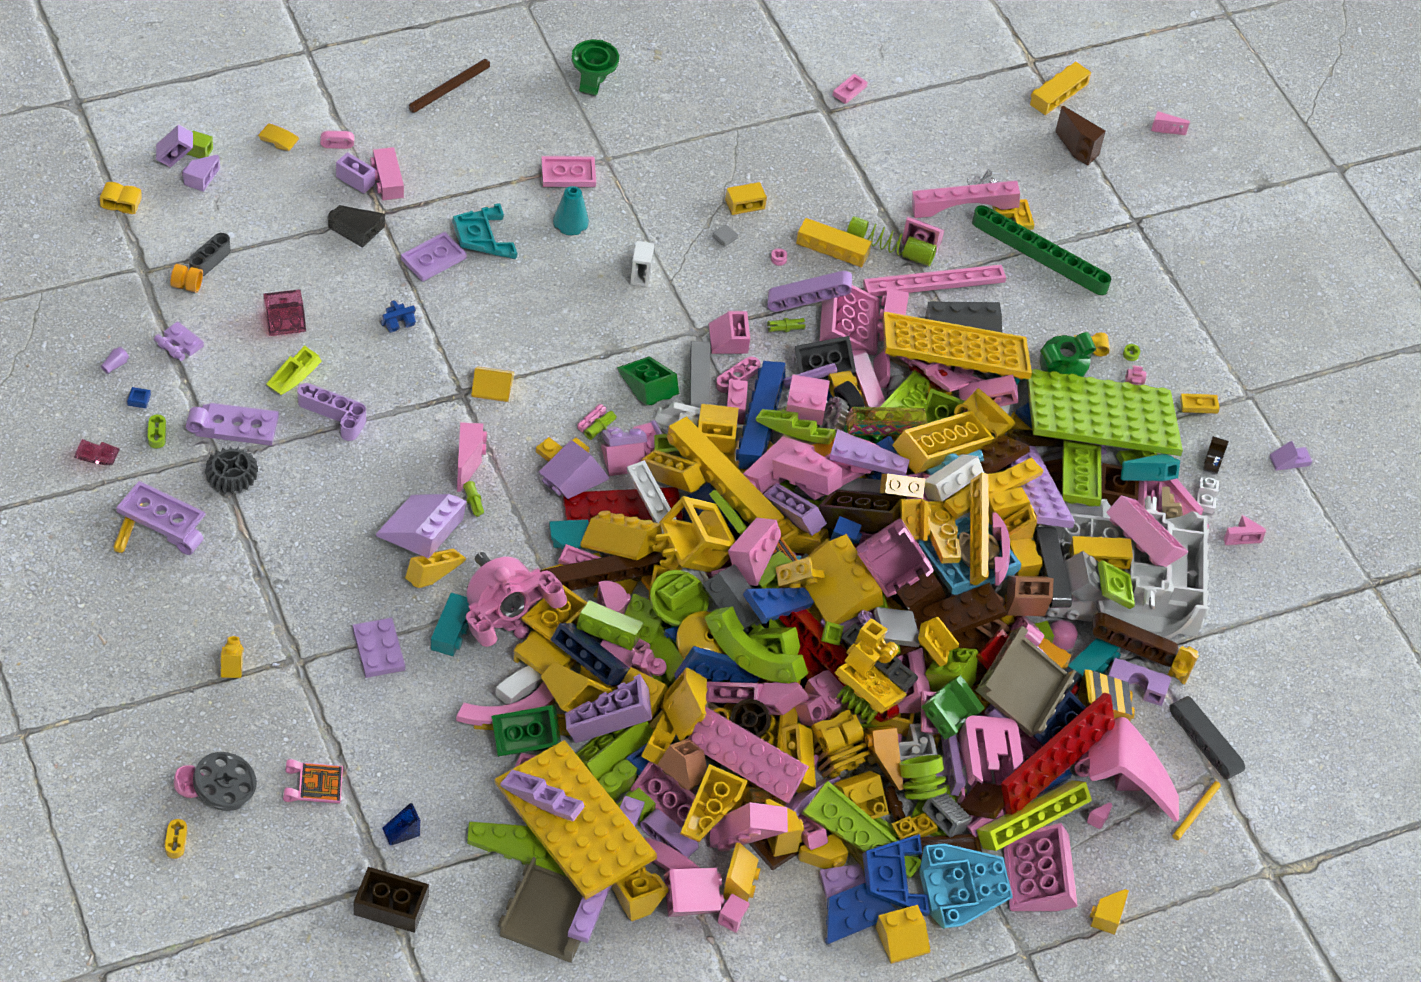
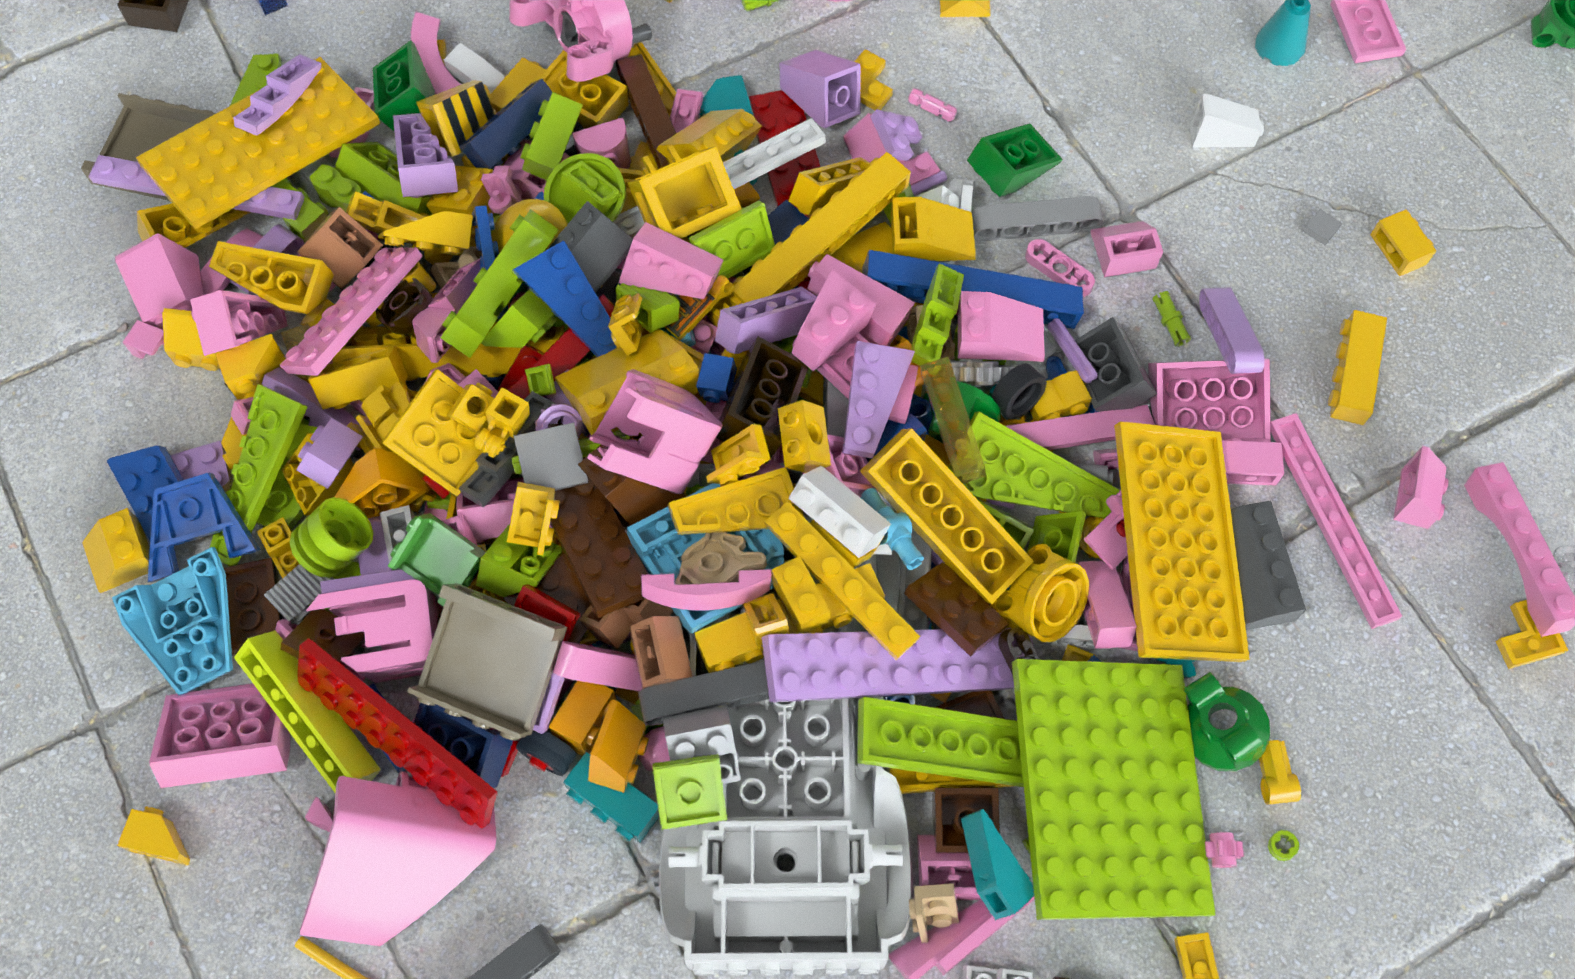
camera: 90 degrees right, 15 degrees up
lime axle [584,411,617,440] -> none
bright pink brick [726,379,748,424] -> none
bright pink bush [771,248,787,266] -> none
lime piece [847,216,937,267] -> none
yellow plate [970,472,989,586] -> none
green beam [972,205,1112,295] -> none
yellow brick [1069,536,1133,569] -> none
yellow slope [1078,669,1135,721] -> none
reddish brown beam [1092,612,1179,667] -> none
bright pink slope [1106,495,1189,567] -> none
lavender arch [1109,658,1172,706] -> none
yellow hips [1167,646,1199,685] -> none
none -> lavender brick [296,418,363,489]
none -> light orange slope [588,699,649,793]

